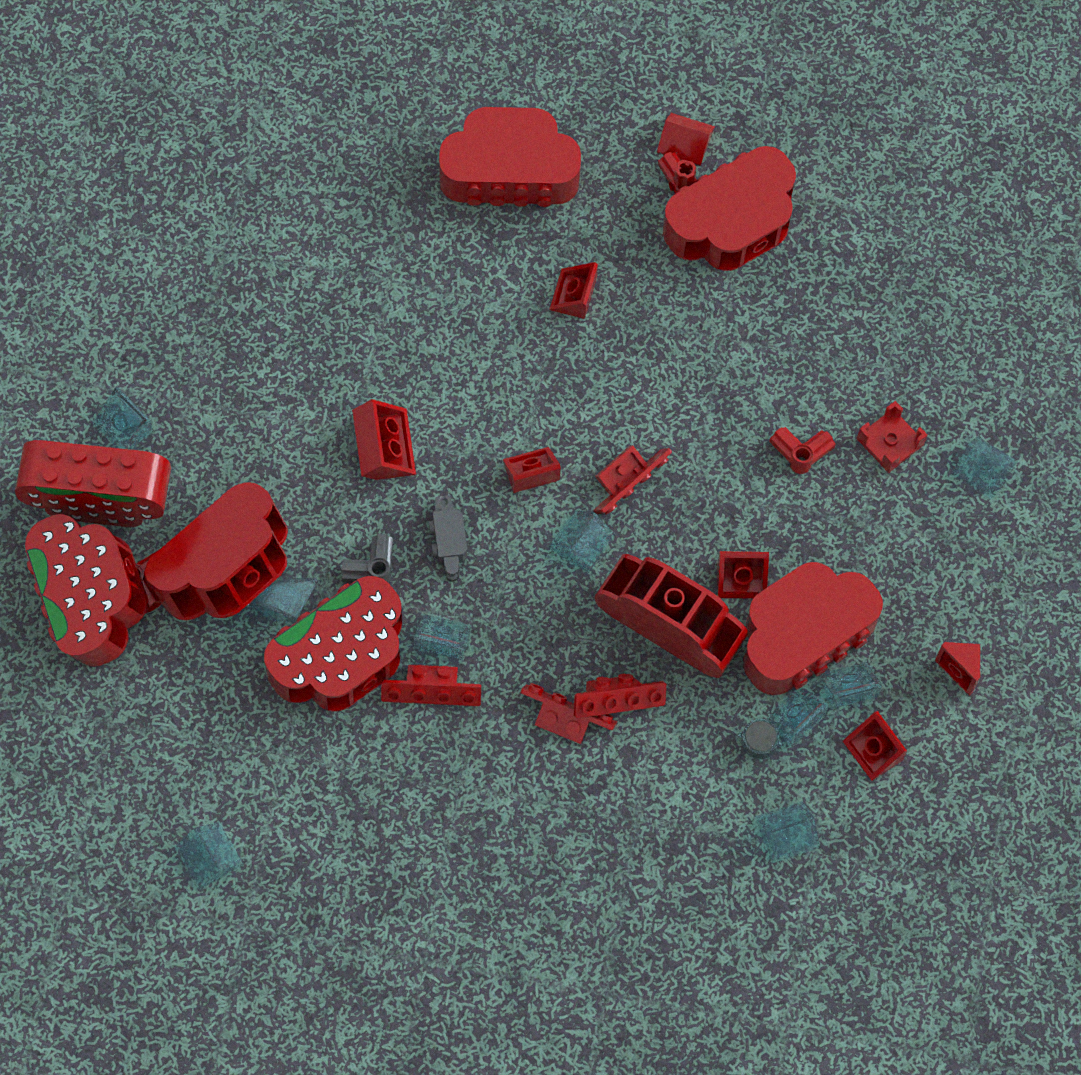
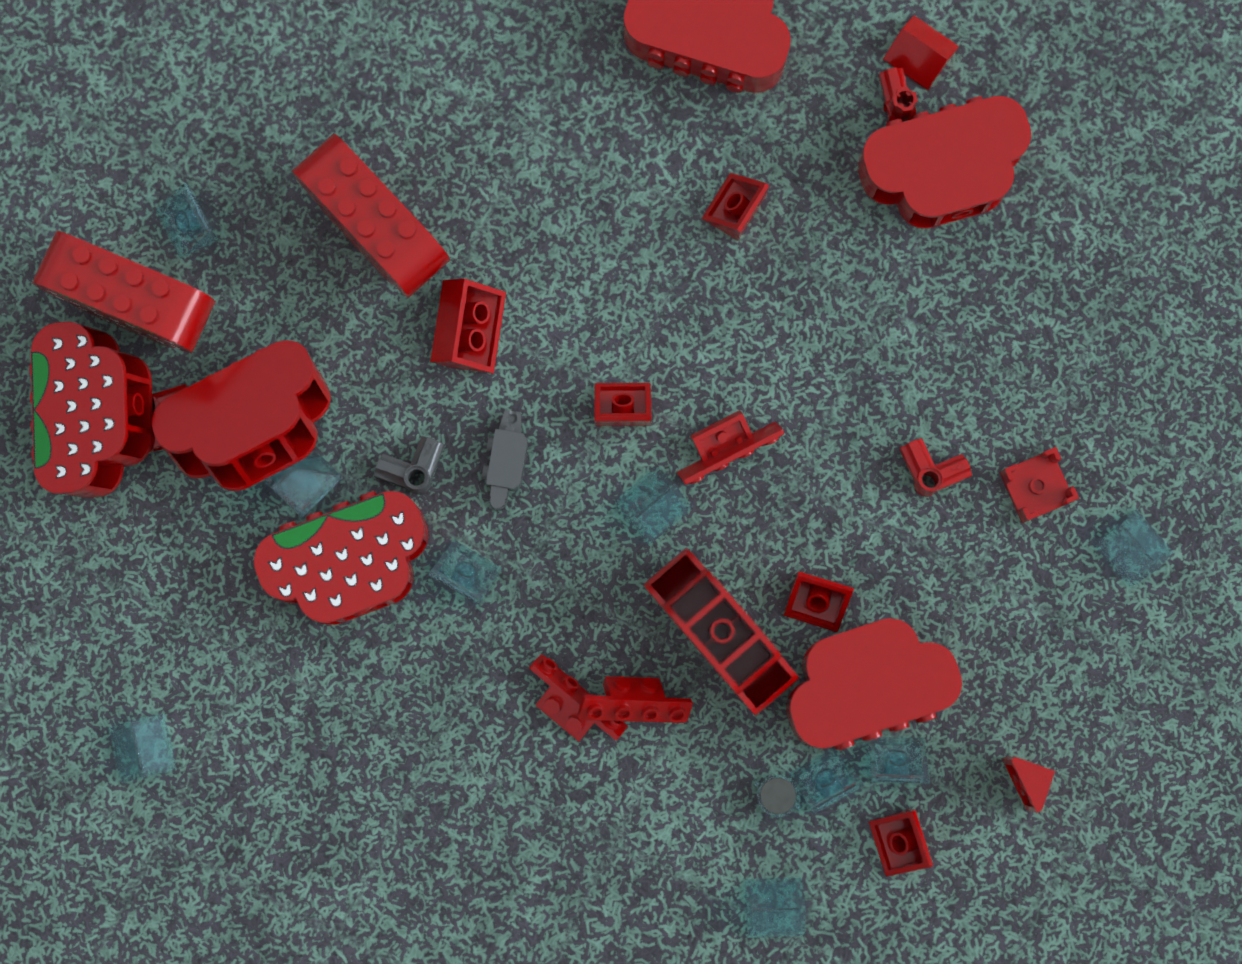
camera: 20 degrees right, 15 degrees up
red bracket [381,665,481,706] -> none
none -> red brick [291,133,450,298]

